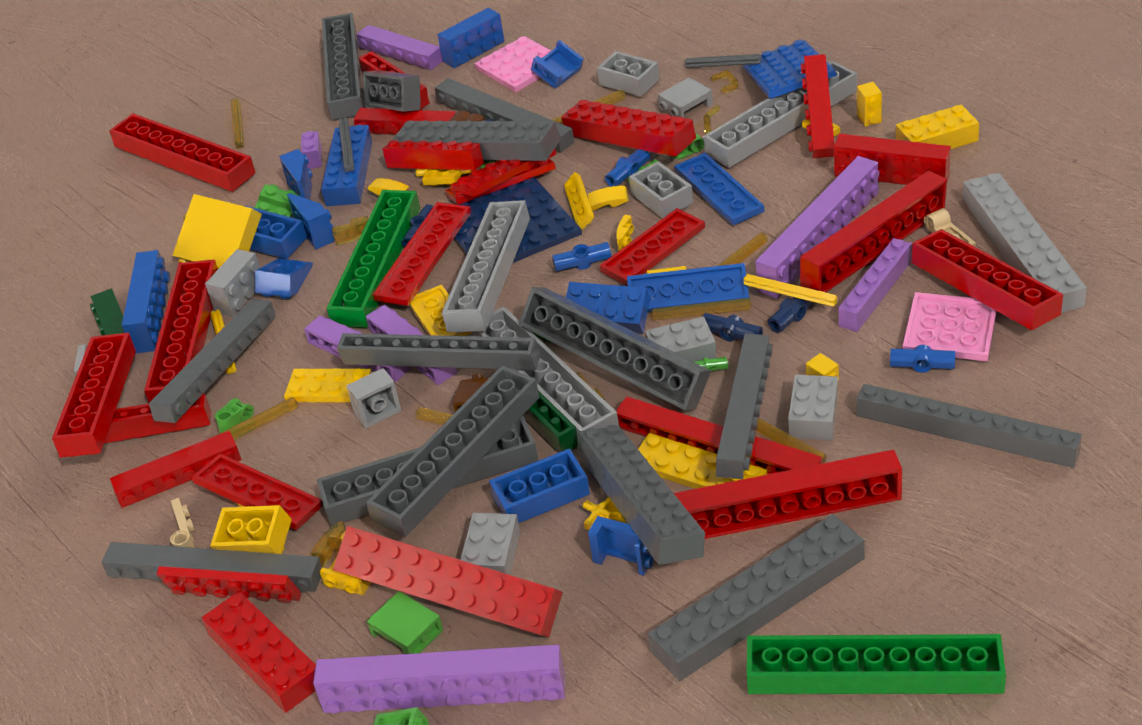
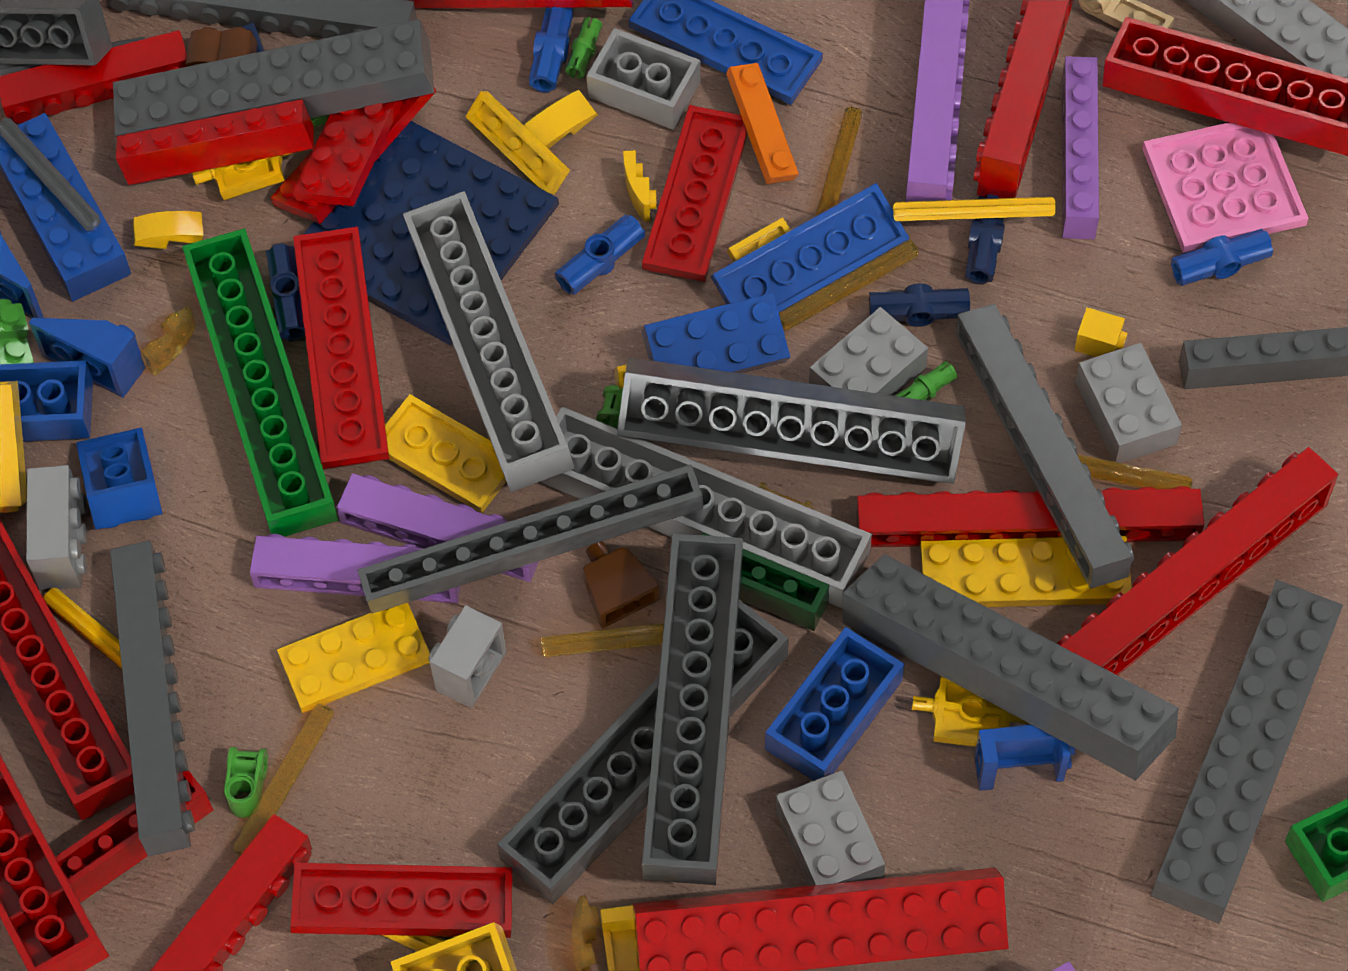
camera: 35 degrees left, 20 degrees up
none -> orange plate [726,63,799,184]

